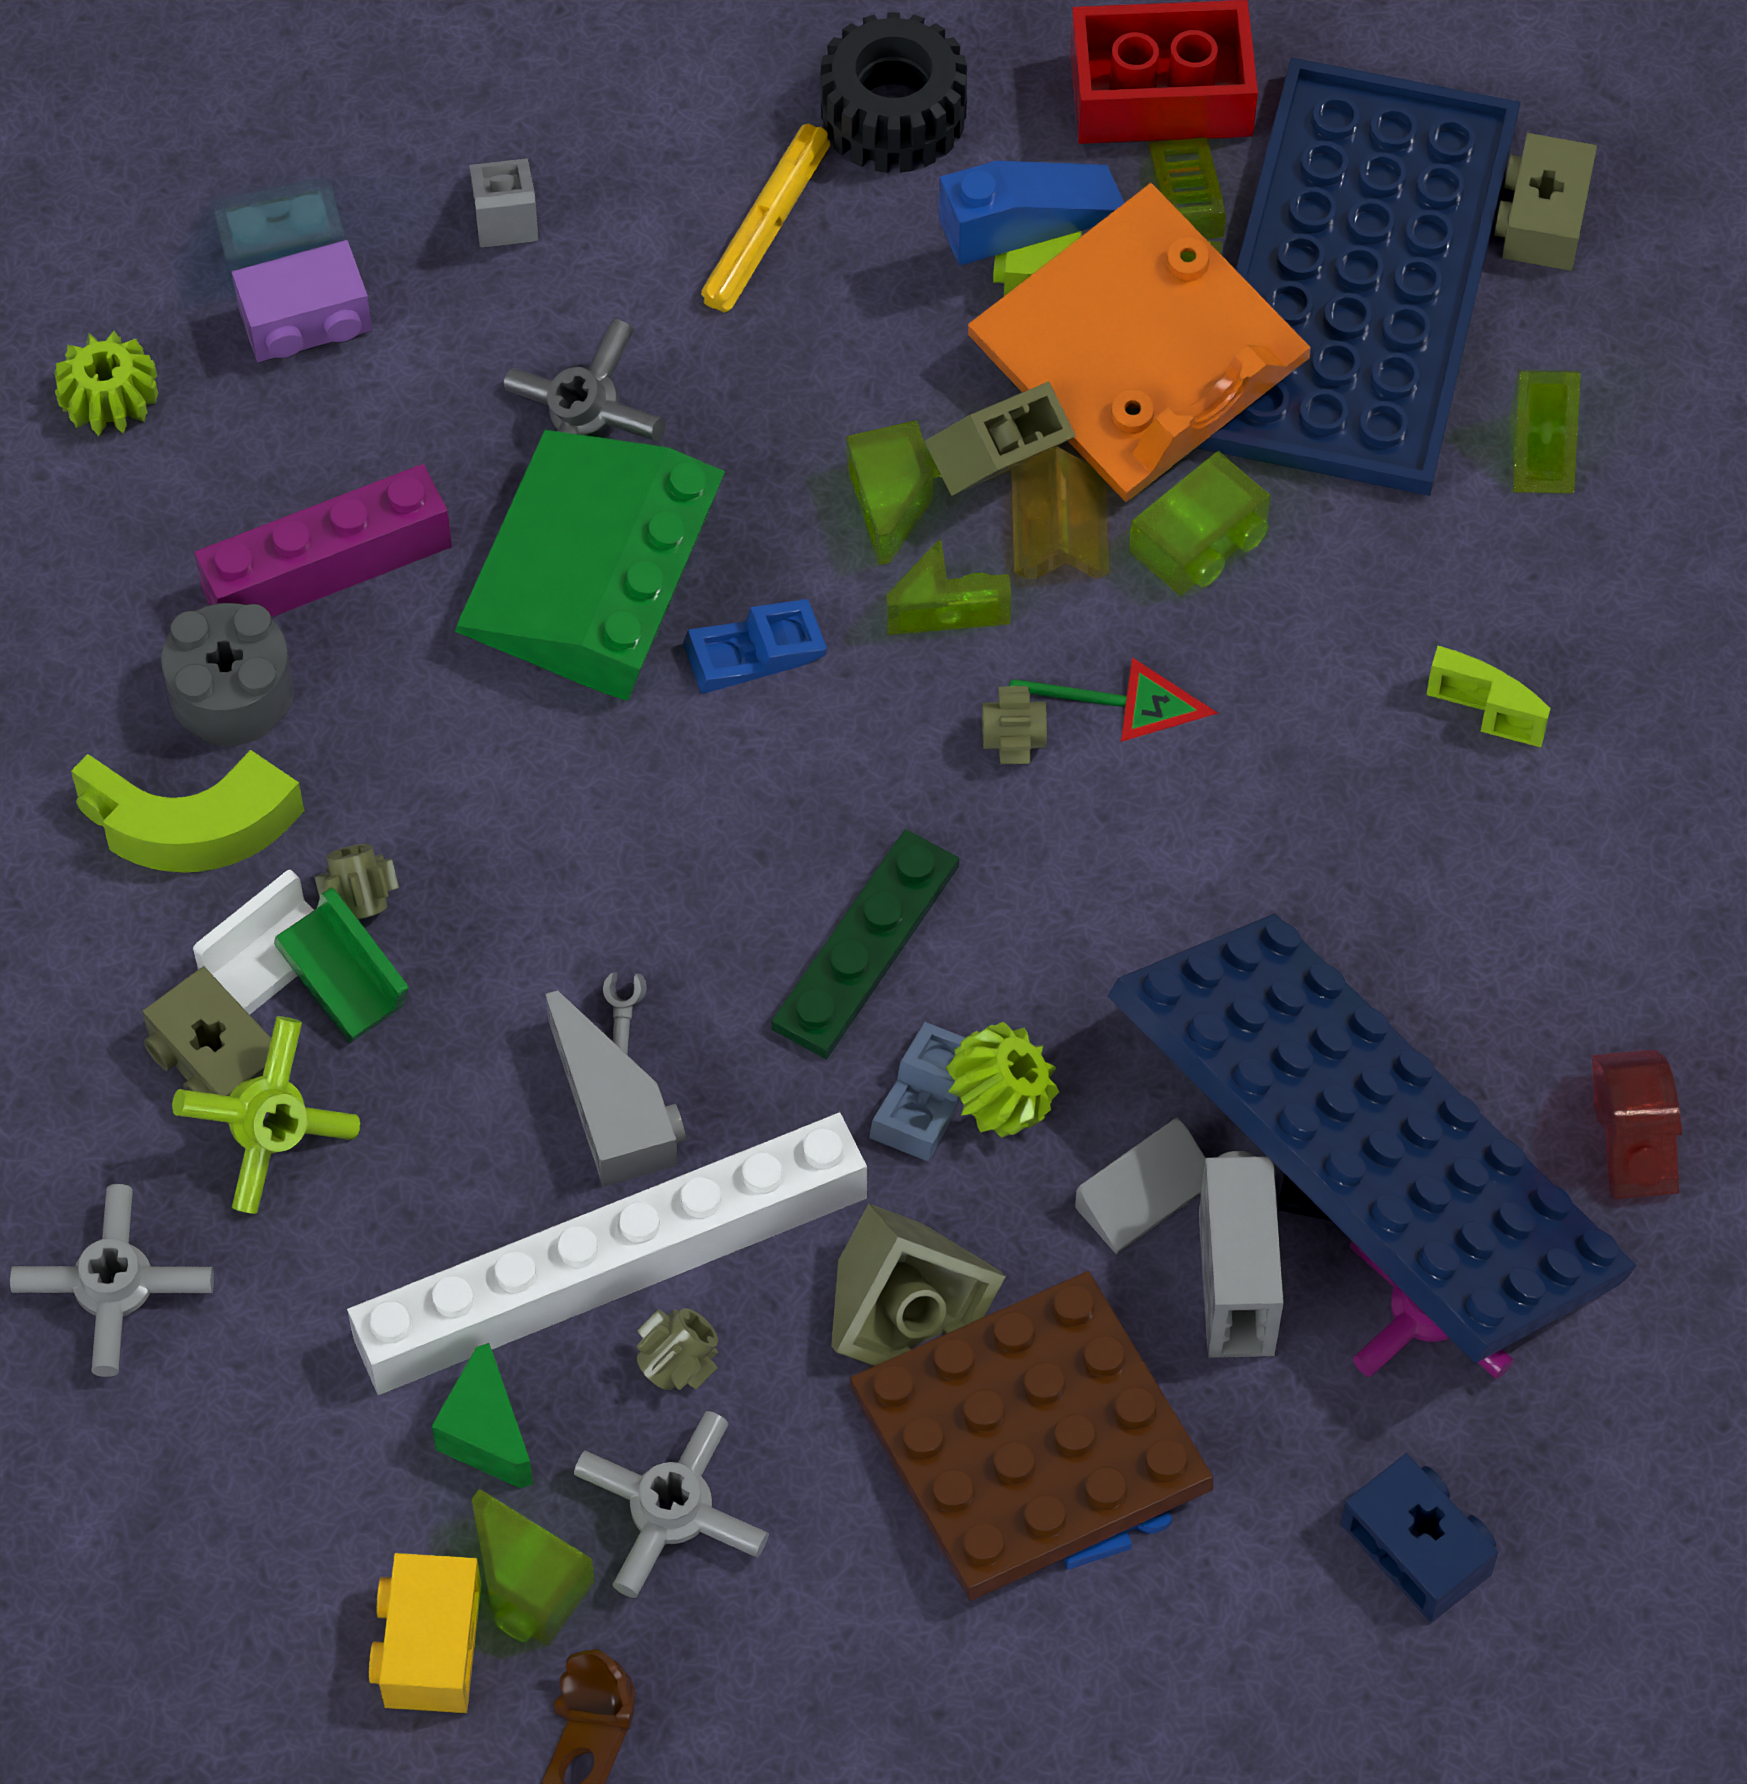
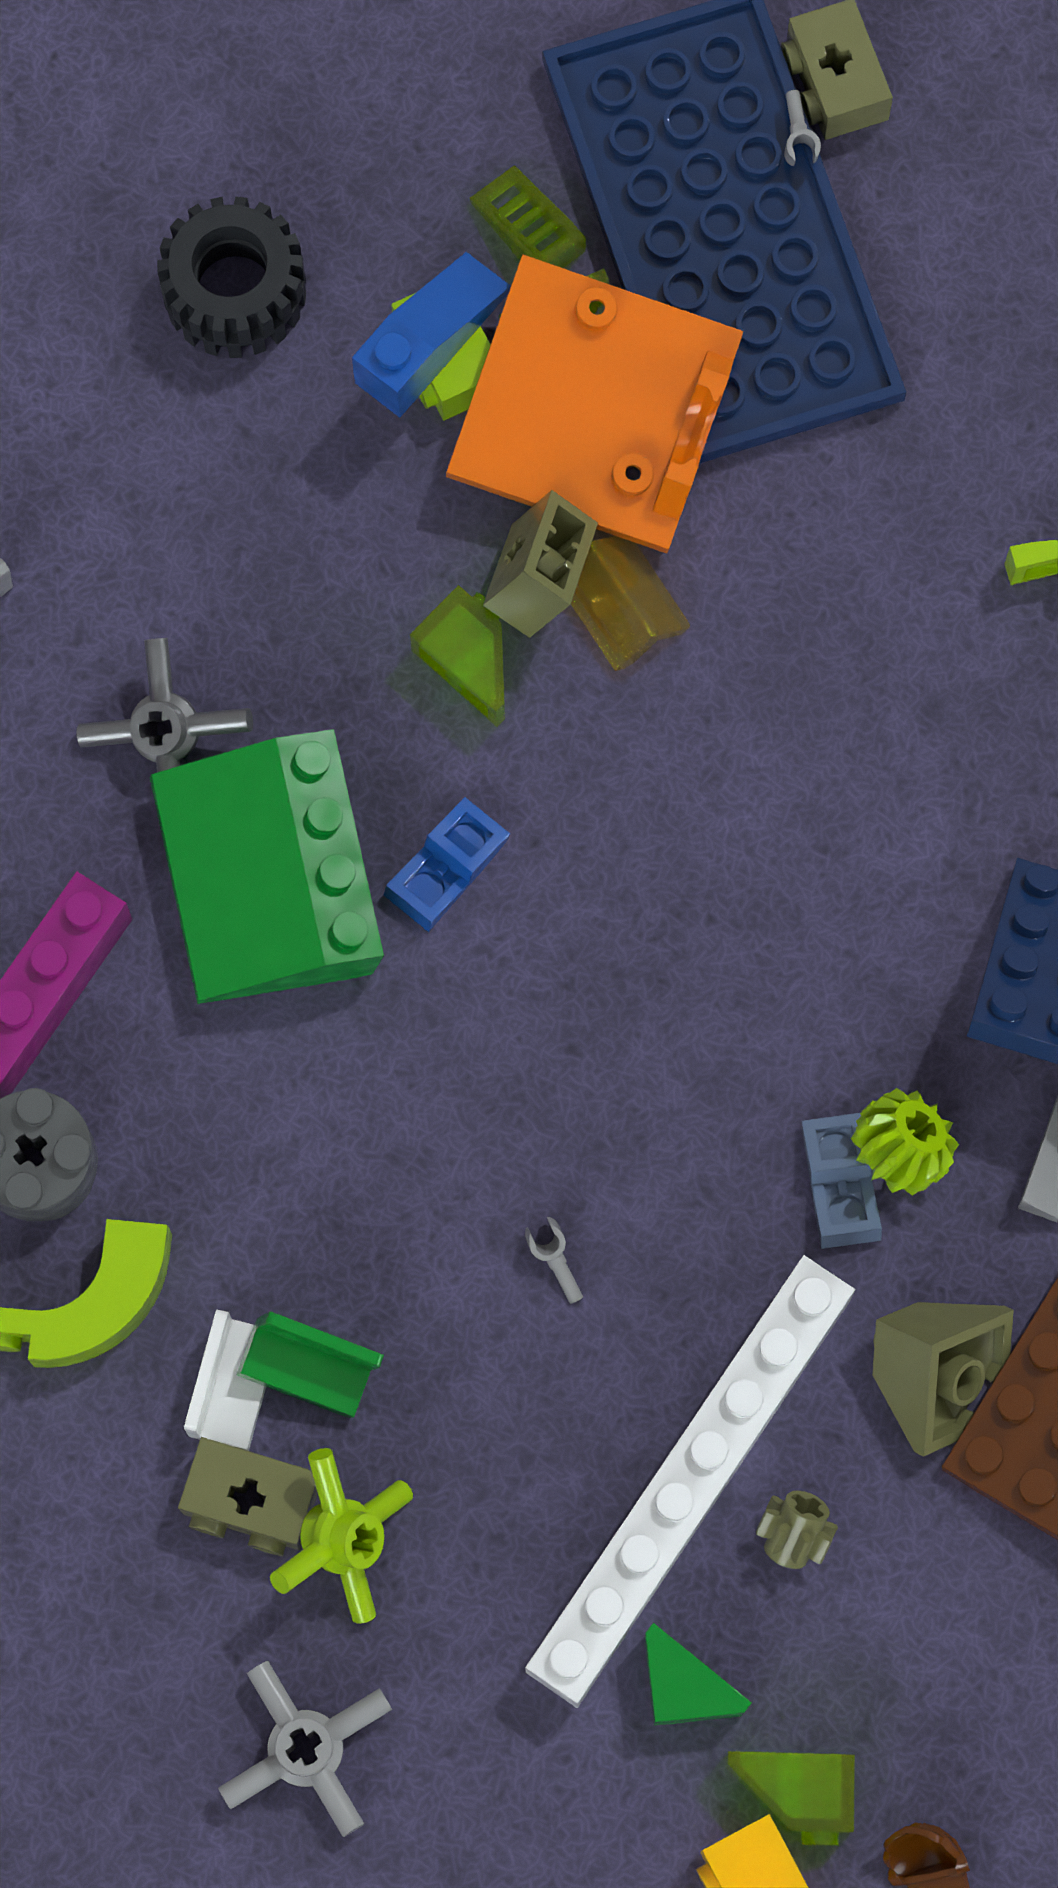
camera: 30 degrees left, 15 degrees up
olive gear [314,844,399,919] -> none
light grey slope [545,990,686,1187] -> none
light grey bar [574,1411,769,1598] -> none
yellow axle [701,123,830,313] -> none
dark green plate [771,829,959,1060] -> none
clear neon green slope [886,540,1012,635] -> none
olive gear [982,686,1047,765] -> none
piece [1009,657,1218,742] -> none
red brick [1070,0,1258,144] -> none
clear neon green brick [1129,451,1271,597] -> none
clear neon green slope [1510,370,1581,493] -> none
none -> light grey hand [784,90,821,166]

